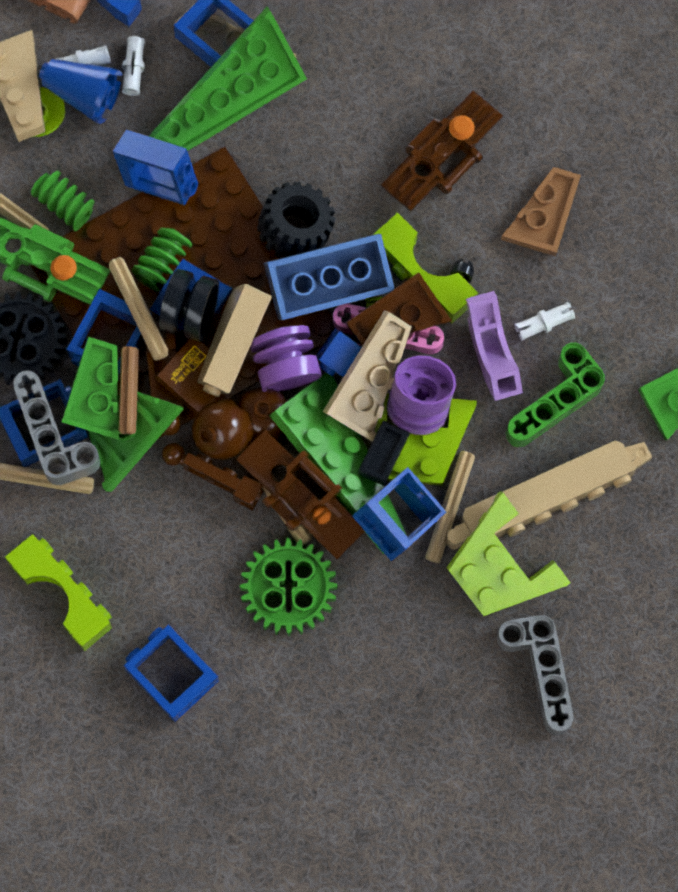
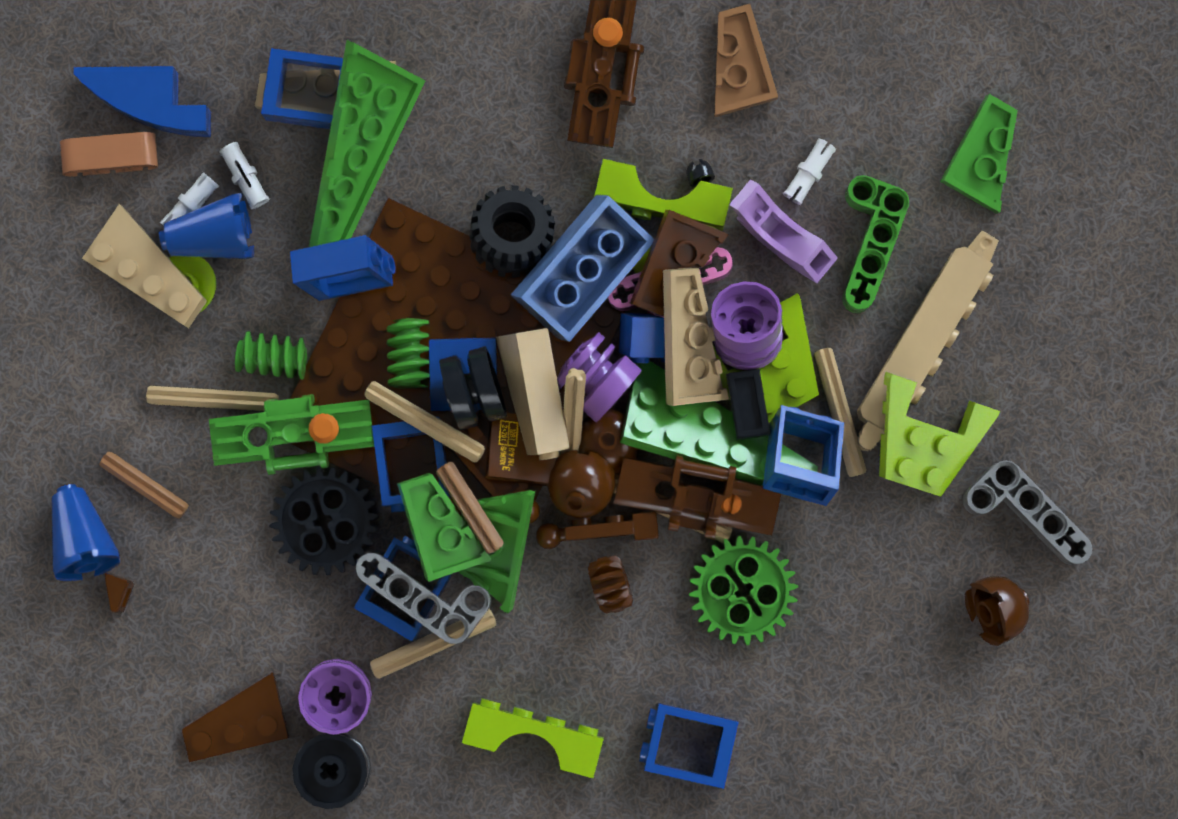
camera: 30 degrees left, 10 degrees up
none -> tan axle [560,368,586,455]
none -> reddish brown gear [588,555,633,614]
none -> reddish brown cylinder [965,576,1029,646]

